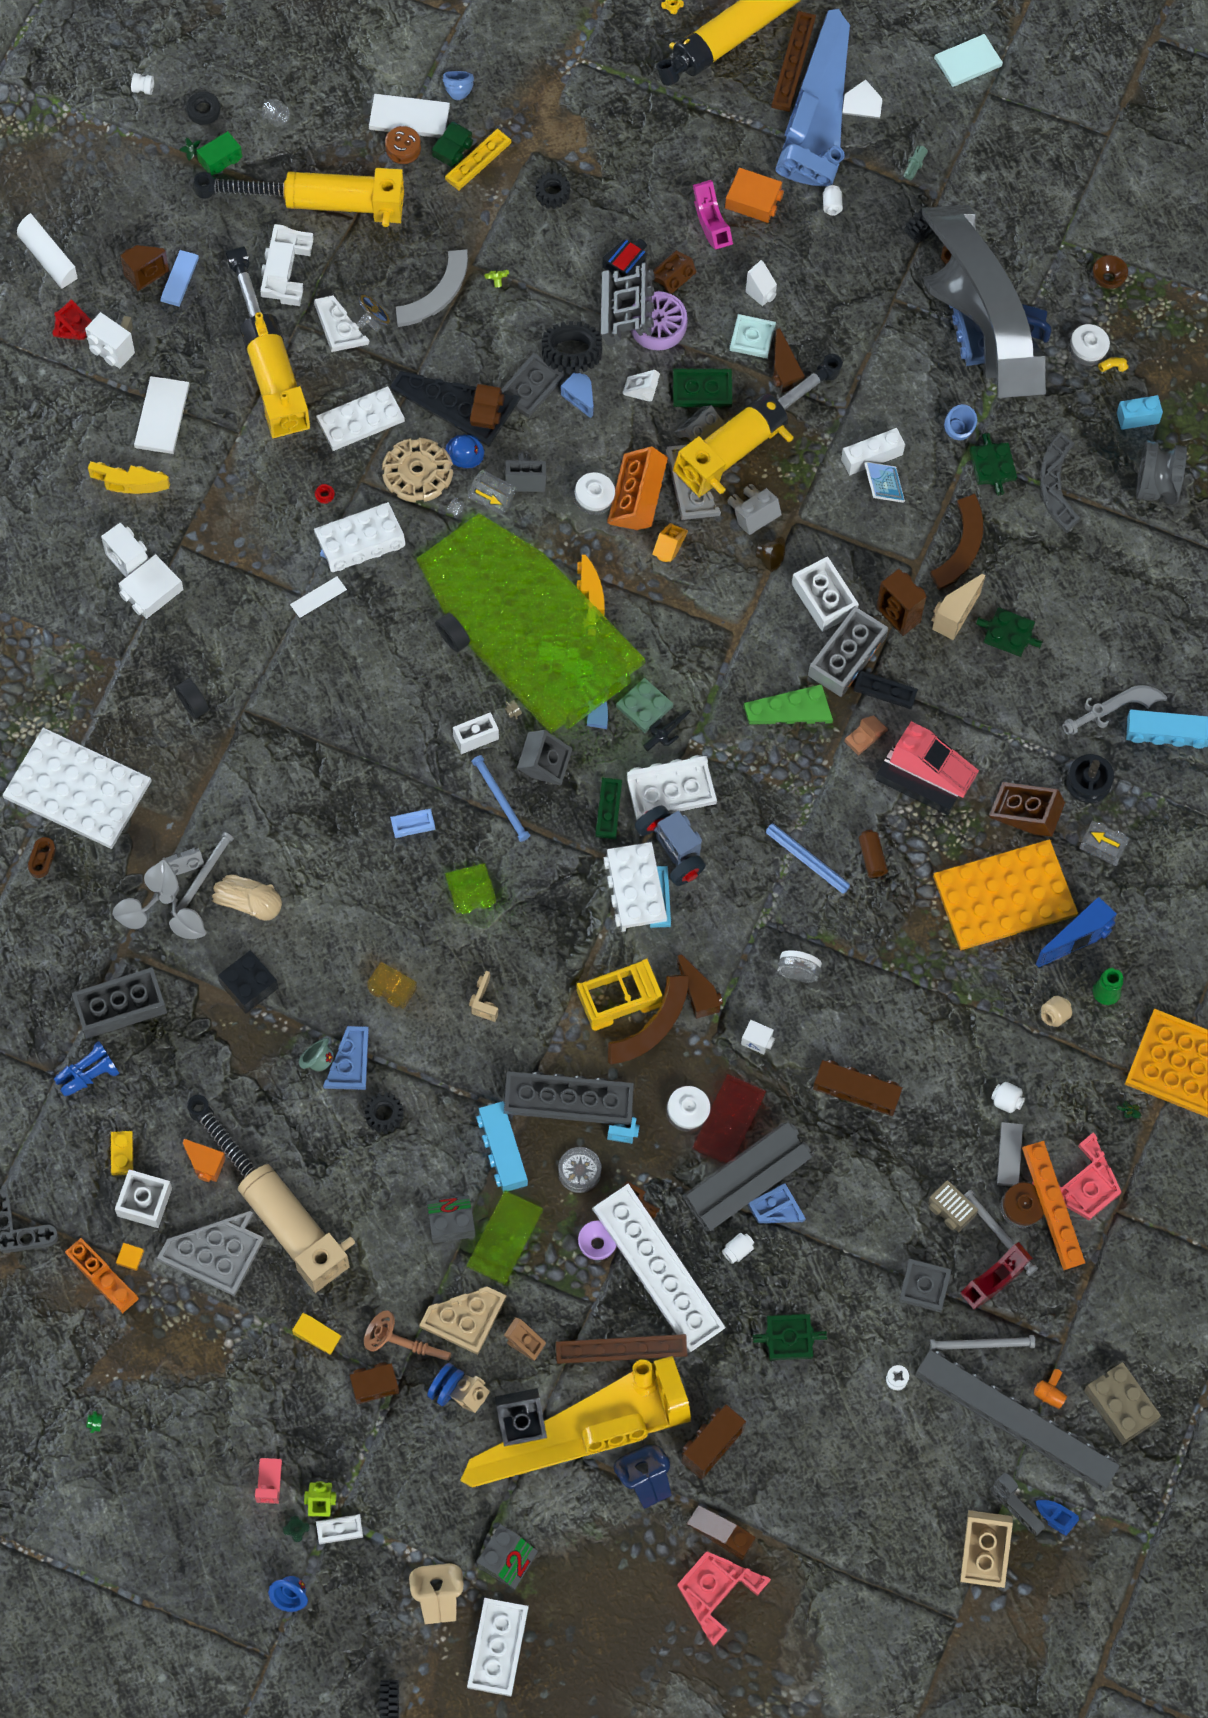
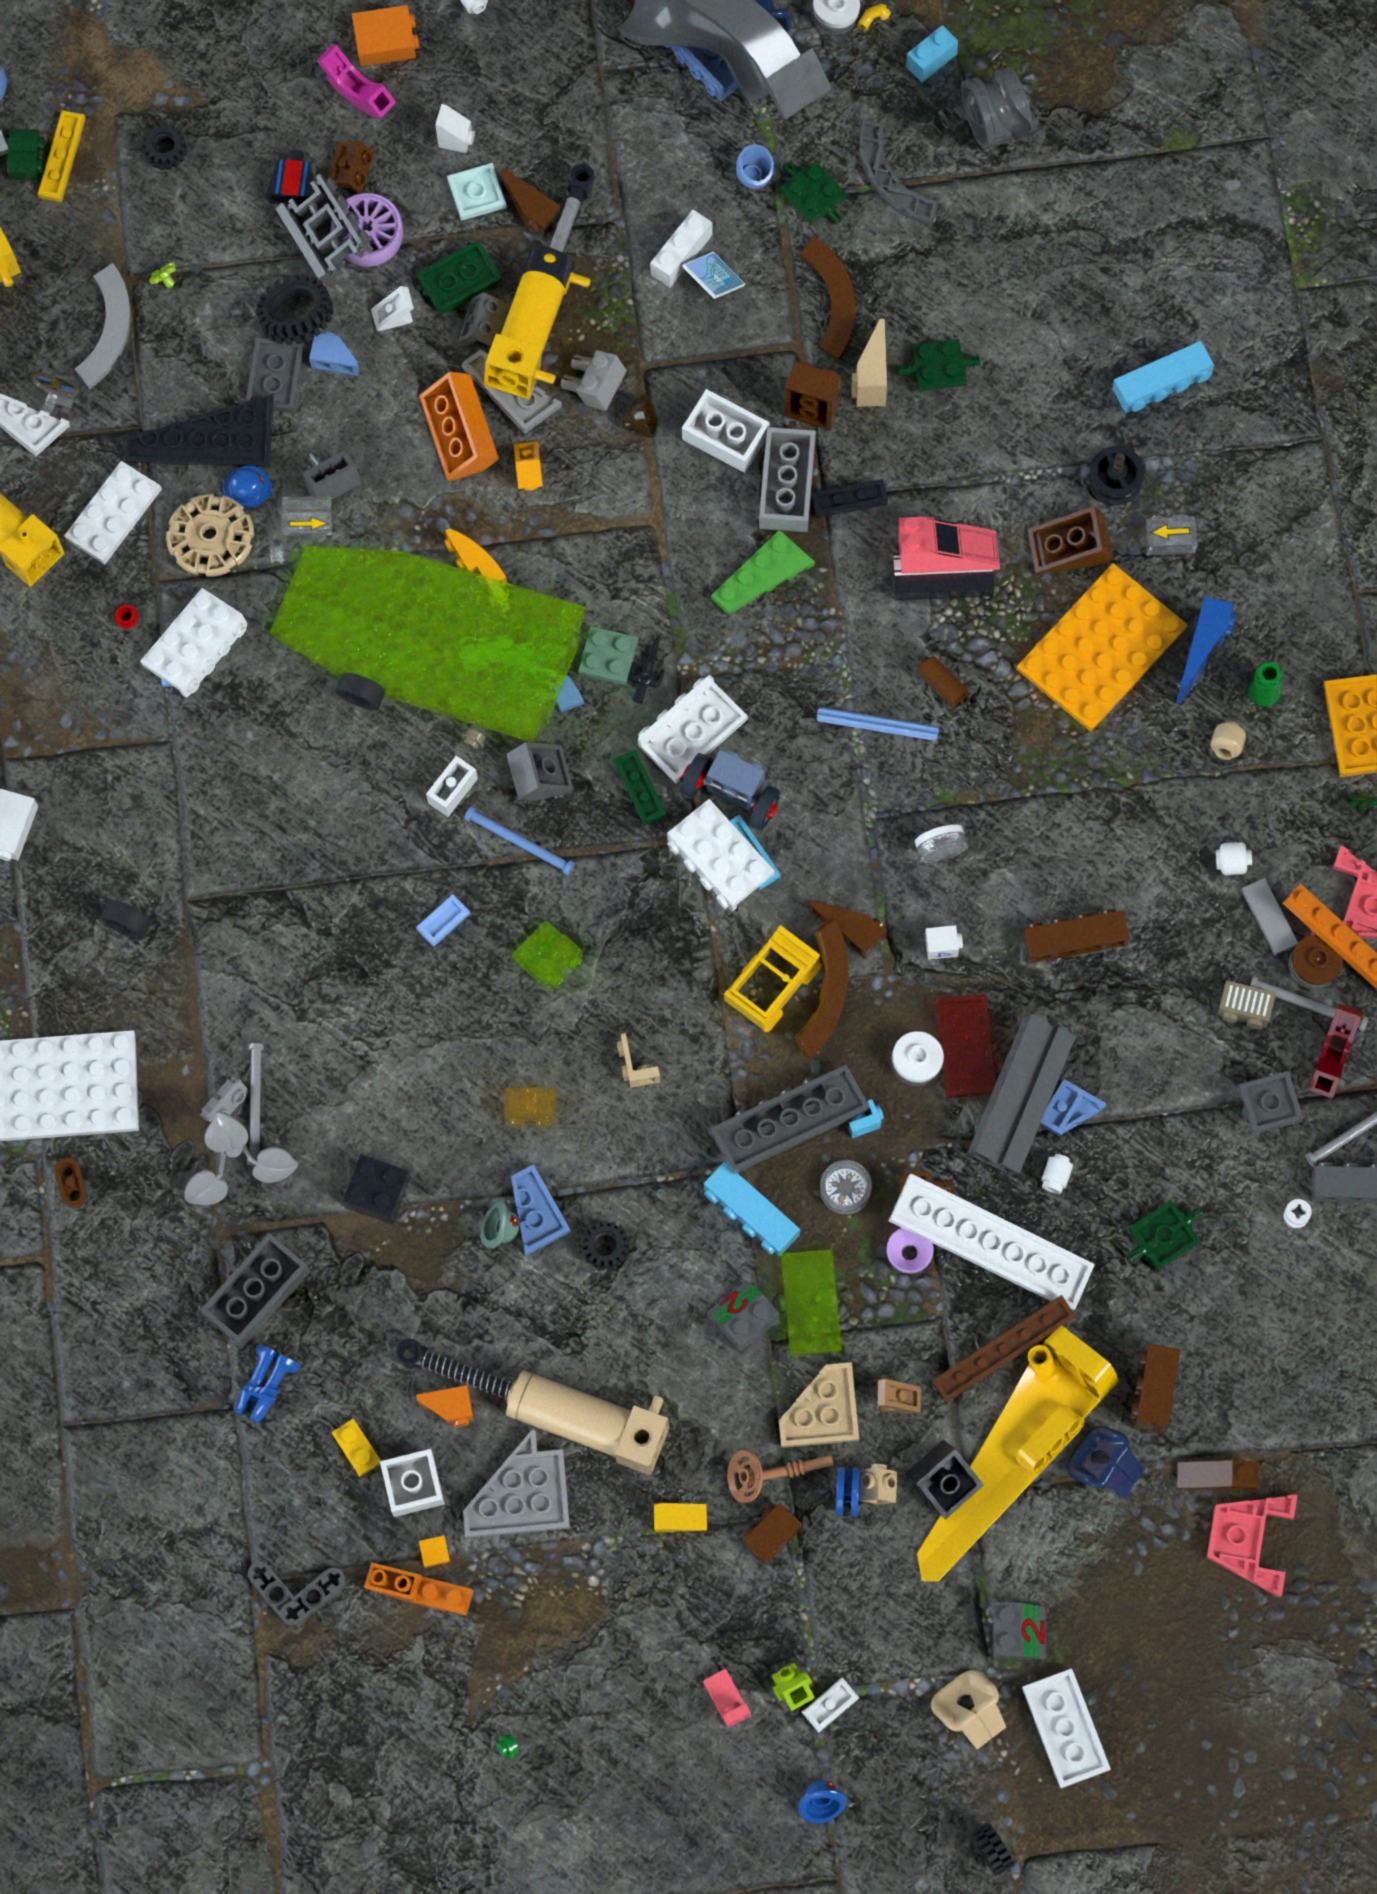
camera: 25 degrees left, 5 degrees up
tan hair [212,875,282,921] -> none
clear green plate [283,1516,310,1542] -> none
white sticker [290,577,347,618] -> none
reddish brown brick [470,384,505,429] -> none
white piece [574,472,615,515] -> none
nougat slope [844,715,888,756] -> none
light grey sword [1062,685,1167,735] -> none

